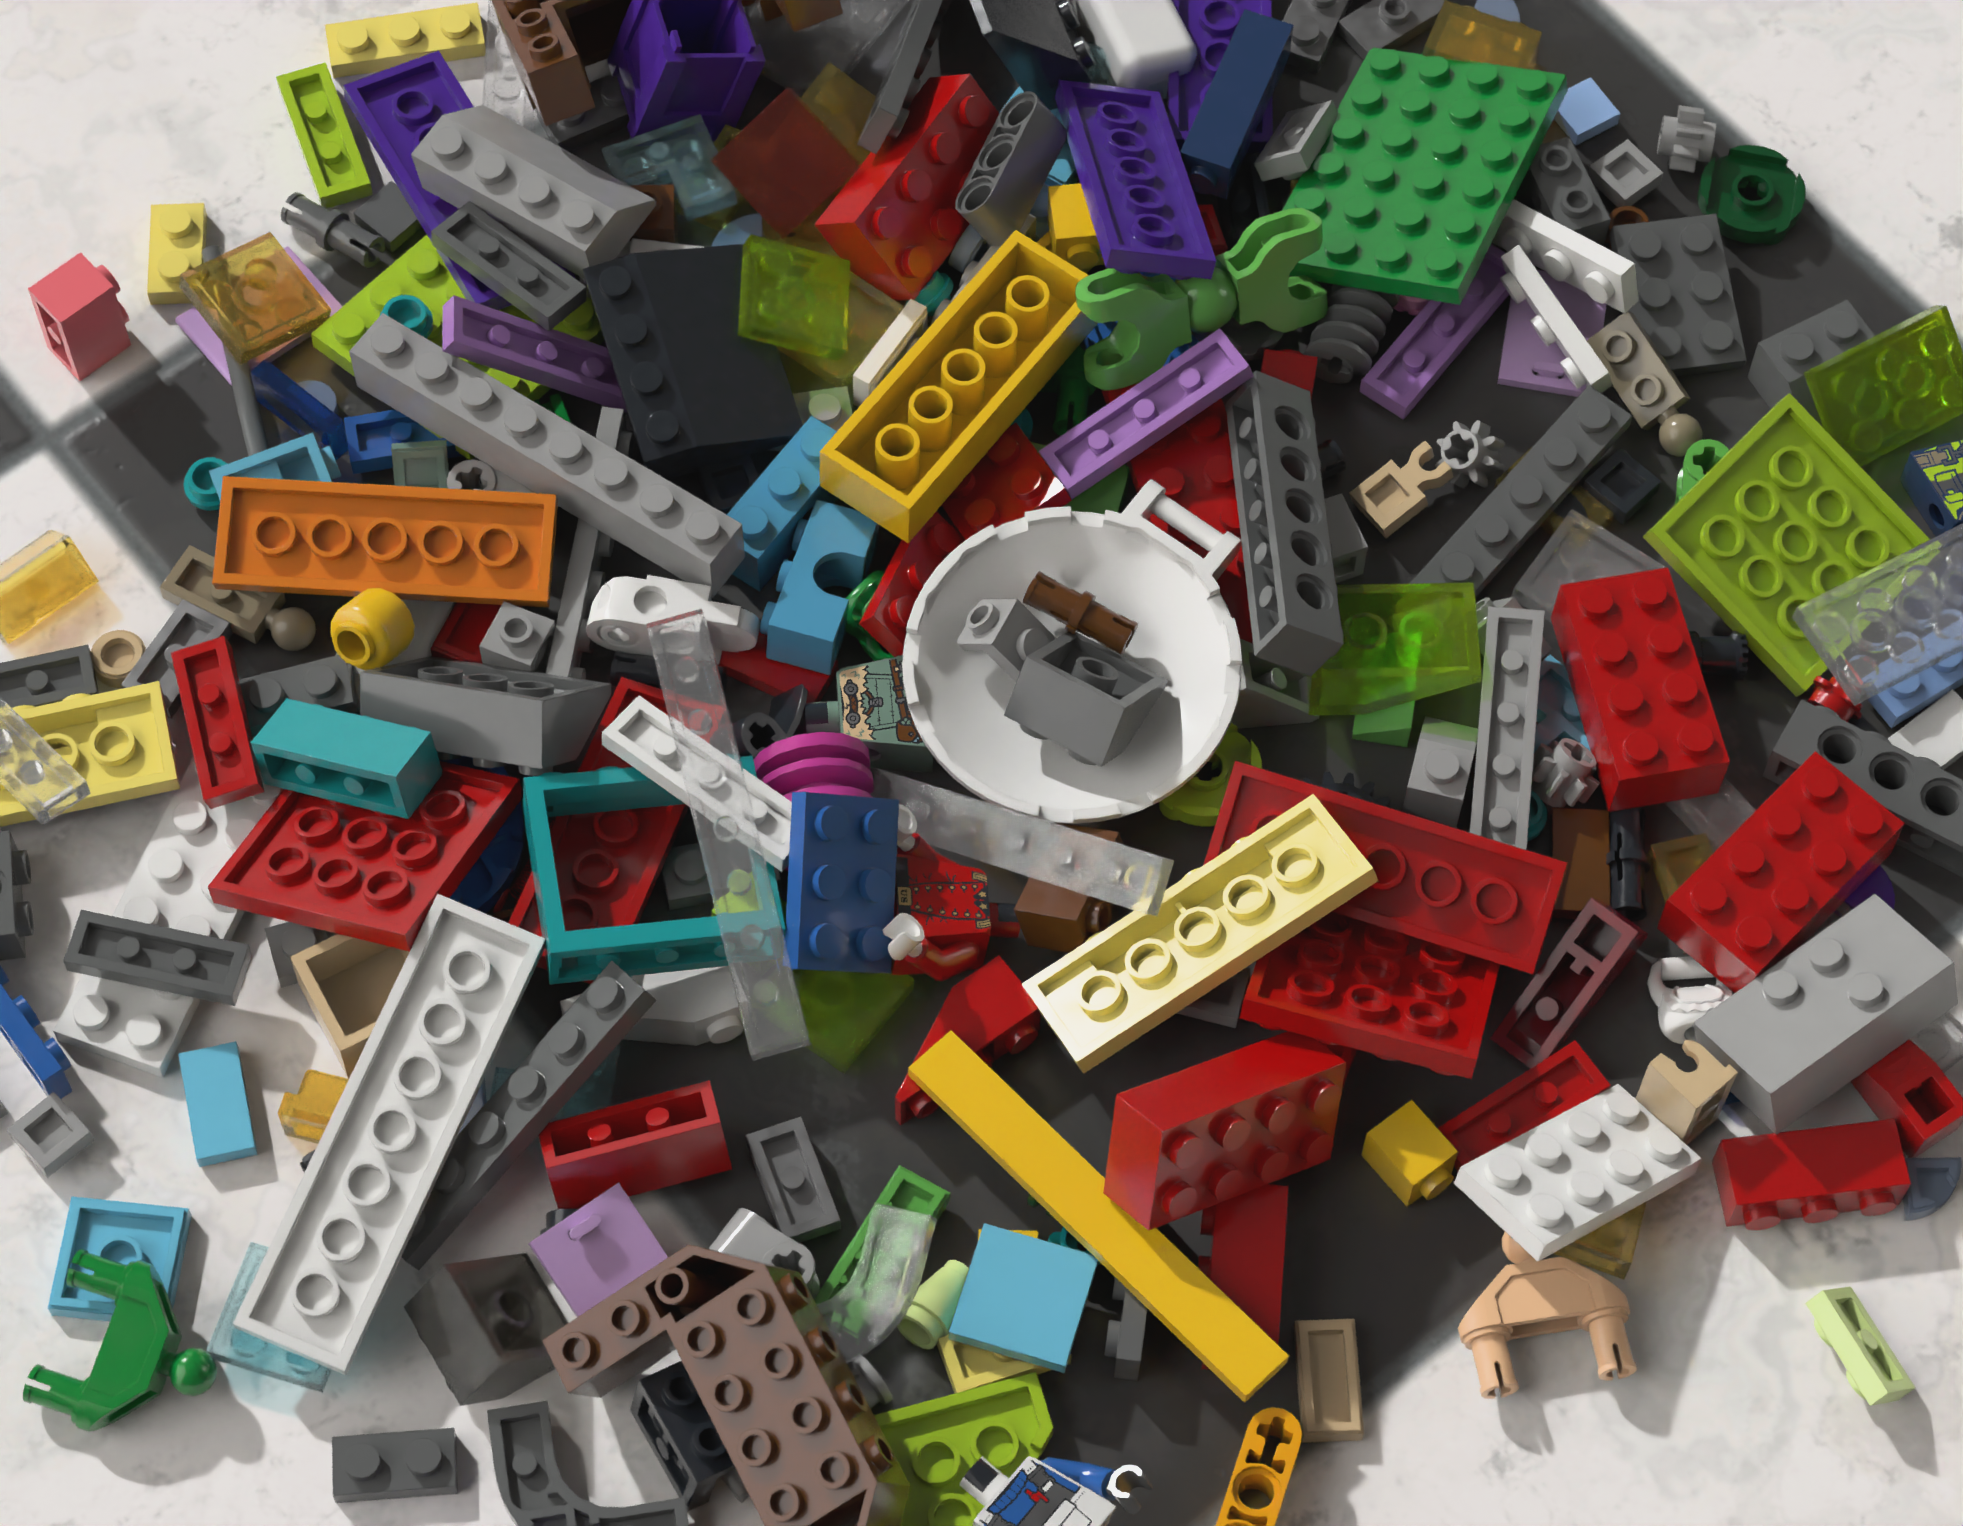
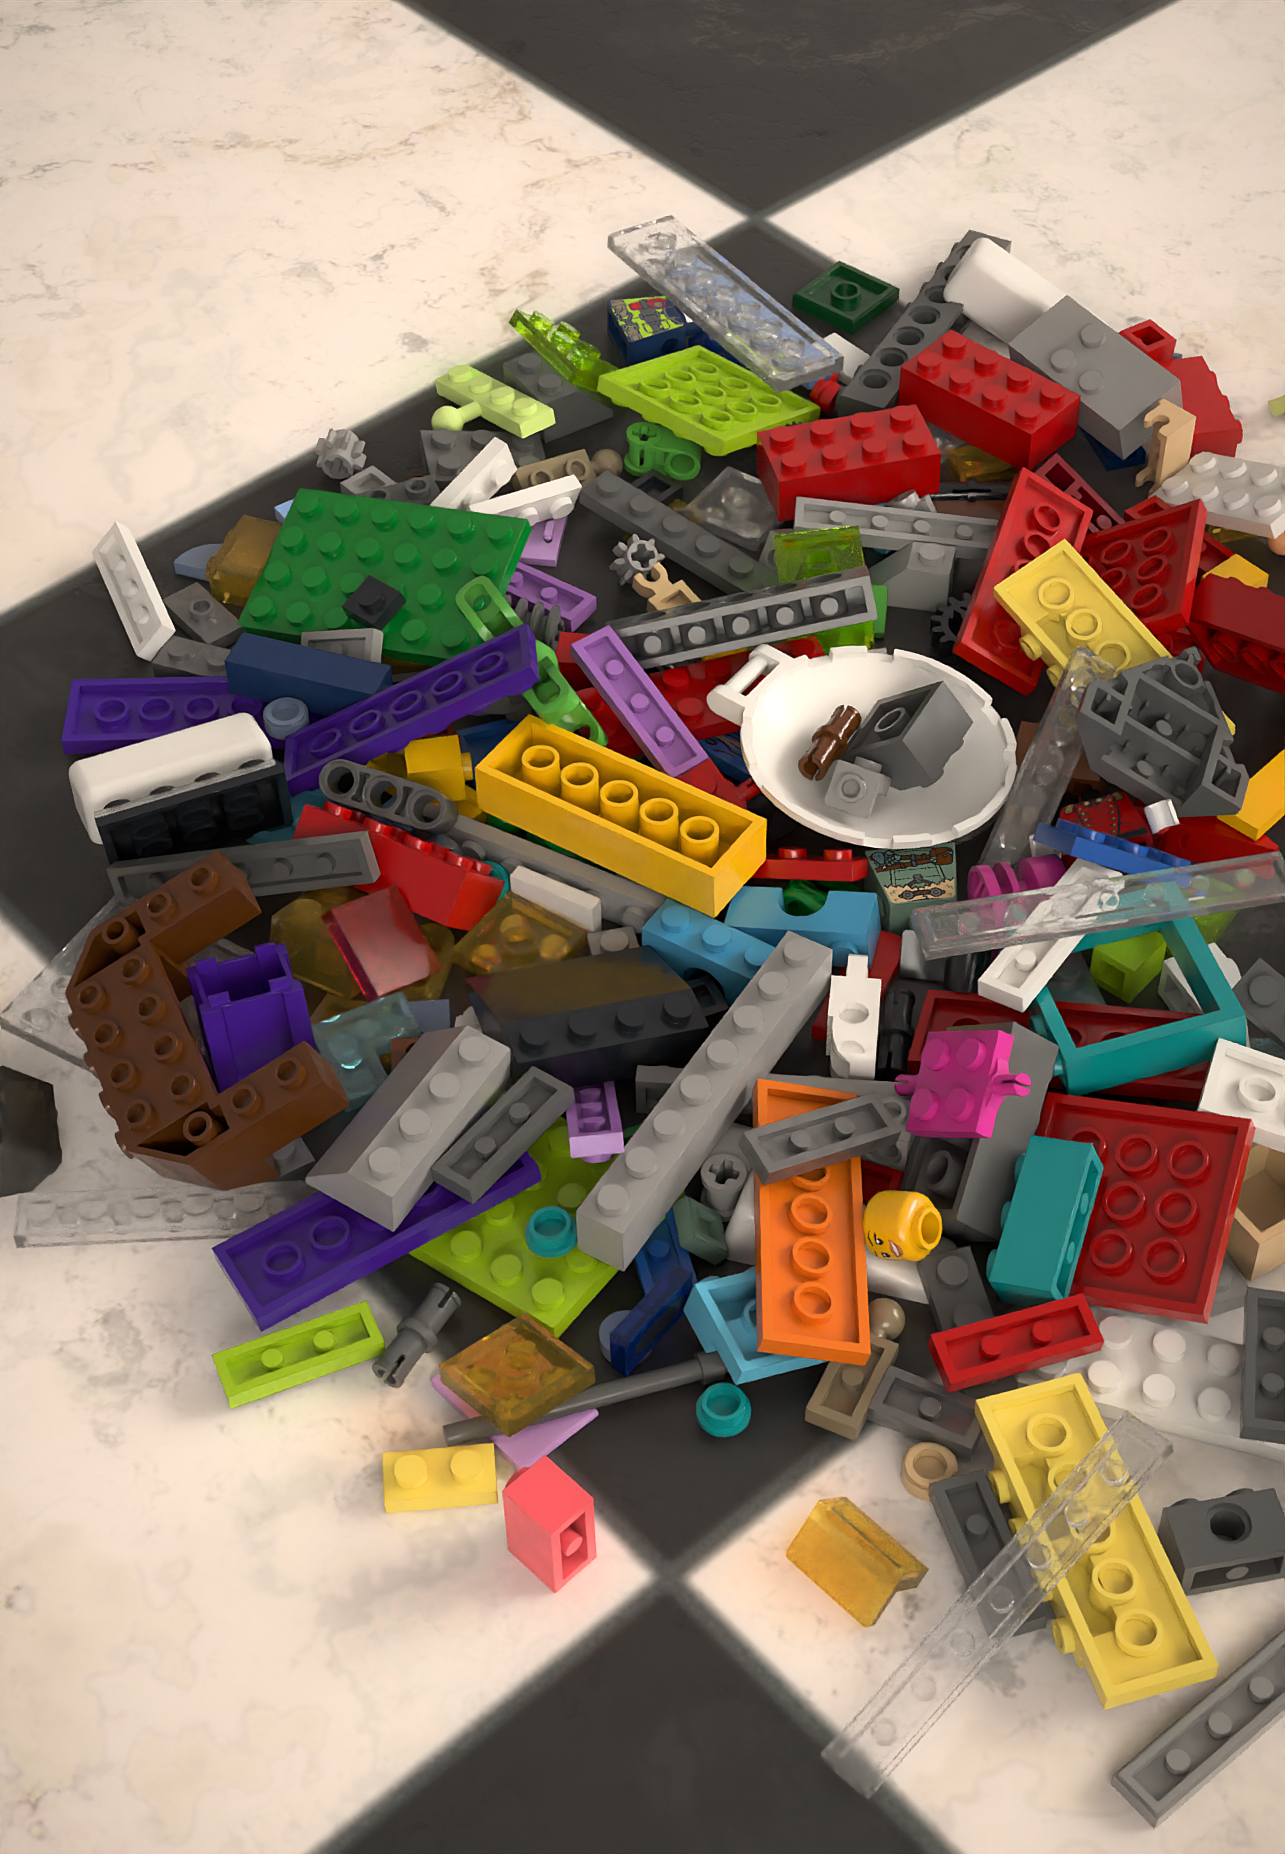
camera: 90 degrees left, 15 degrees down
light yellow plate [325,2,487,78] -> none
dark grey tile [353,180,422,252] -> none
clear neon green plate [738,234,850,361] -> none
white piece [1647,956,1733,1044] -> none
dark green plate [1697,145,1806,245] -> none
none -> sand blue tile [263,697,310,740]
none -> black plate [342,575,406,631]
none -> yellowish green plate [432,365,556,439]
none -> flat silver plate [738,1092,901,1186]
none -> dark pink plate [894,1030,1031,1138]
none -> dark grey wedge [1075,646,1249,818]

